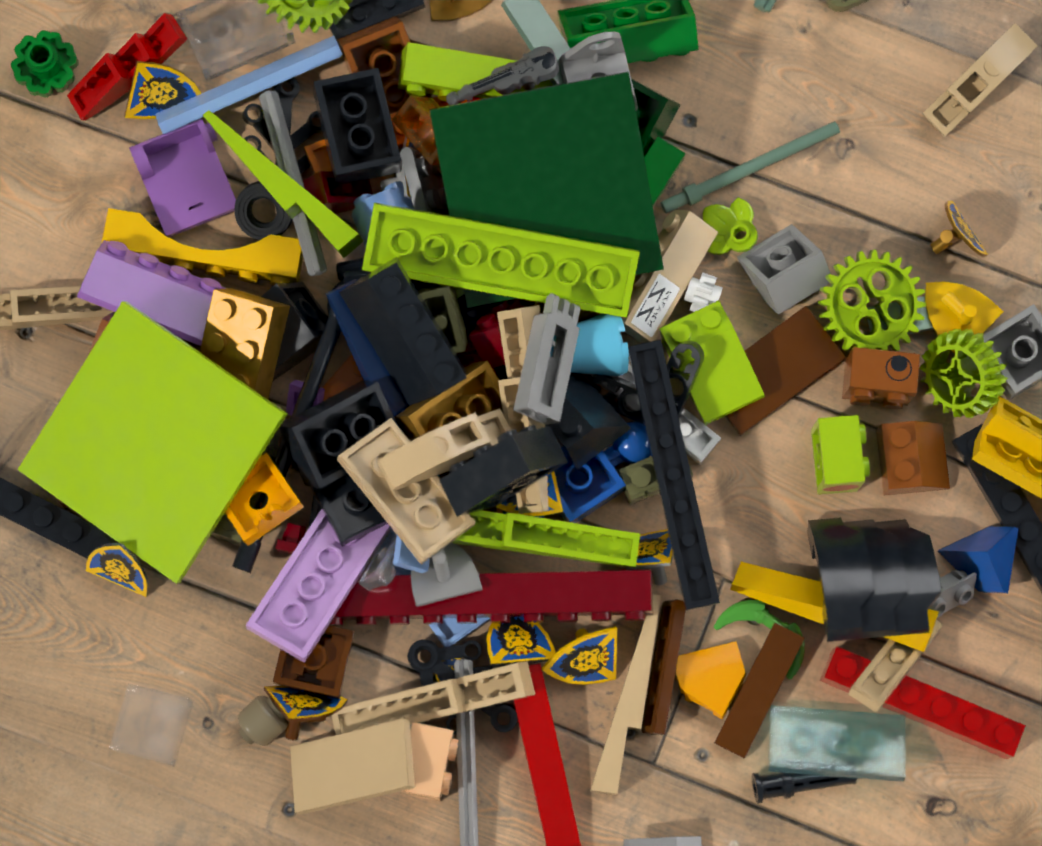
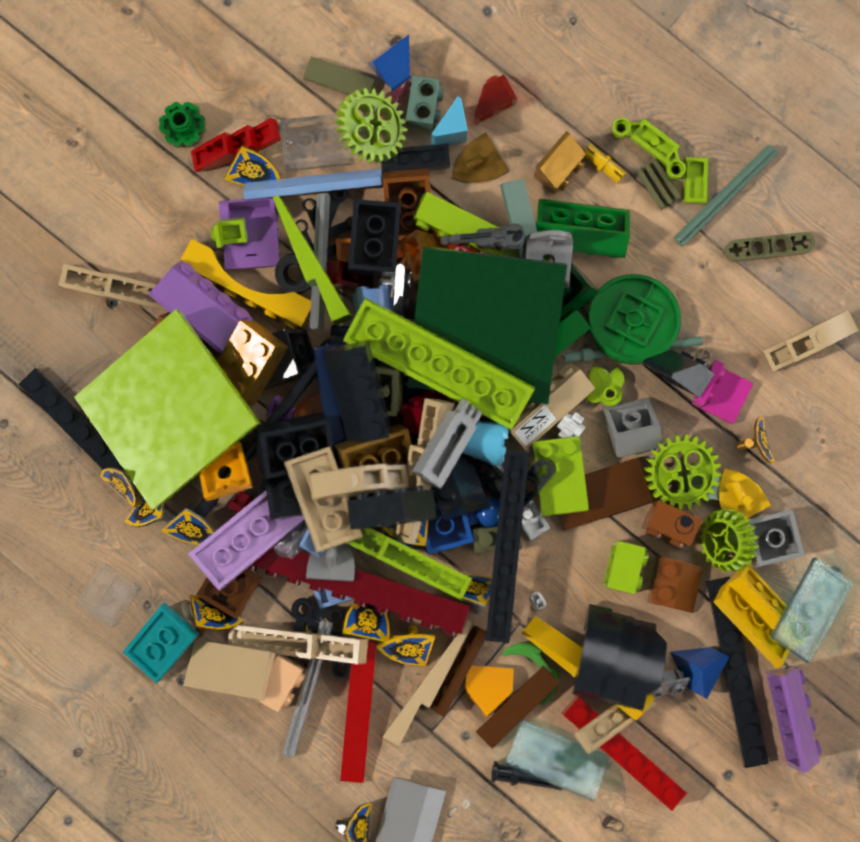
camera: 25 degrees right, 5 degrees up
none -> teal tile [123,602,199,684]
none -> shield [125,498,175,528]
none -> shield [160,504,214,545]
none -> lime bracket [211,217,248,248]
none -> white rock [529,592,547,611]
none -> green plate [588,274,681,365]
none -> black slope [643,350,714,398]
none -> dark pink bracket [691,360,753,424]

